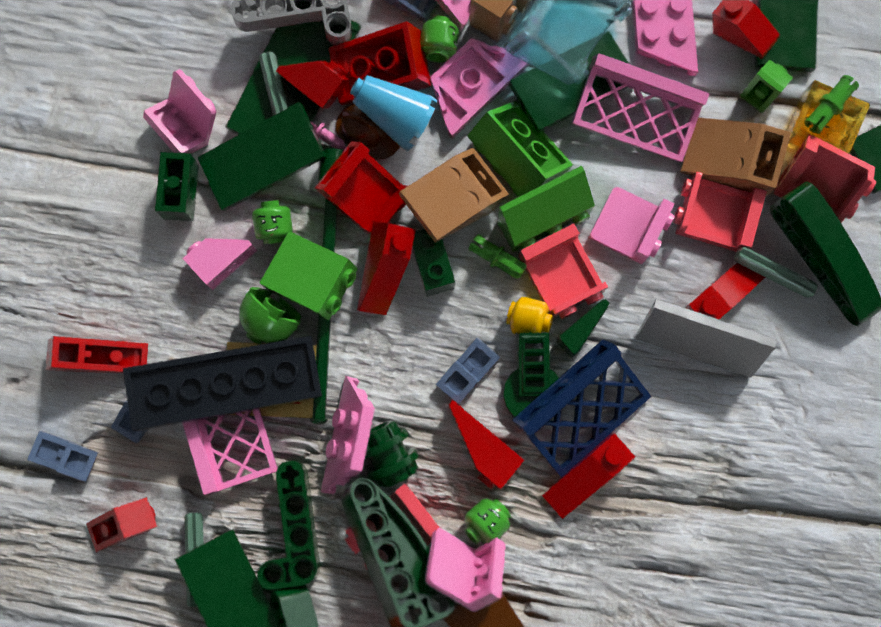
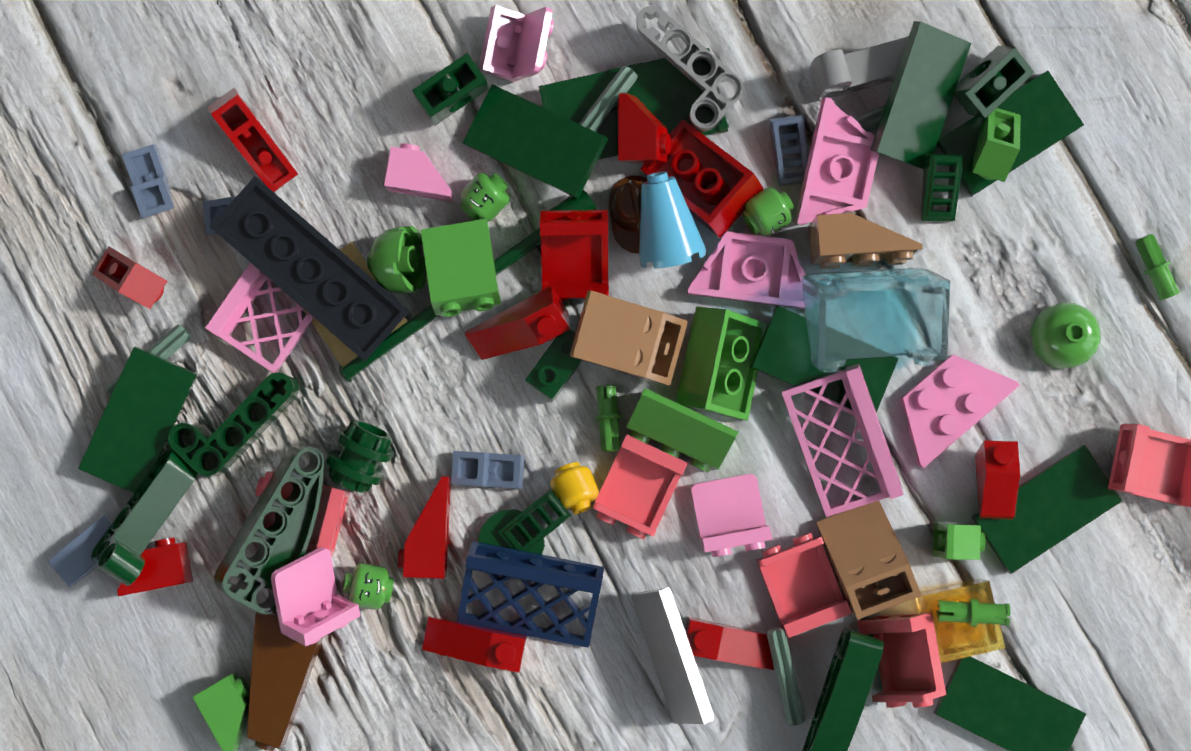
camera: 50 degrees right, 5 degrees up
bright pink piece [310,121,347,150] -> none
bright pink wing [320,376,375,494] -> none
dark green slope [556,299,610,358] -> none

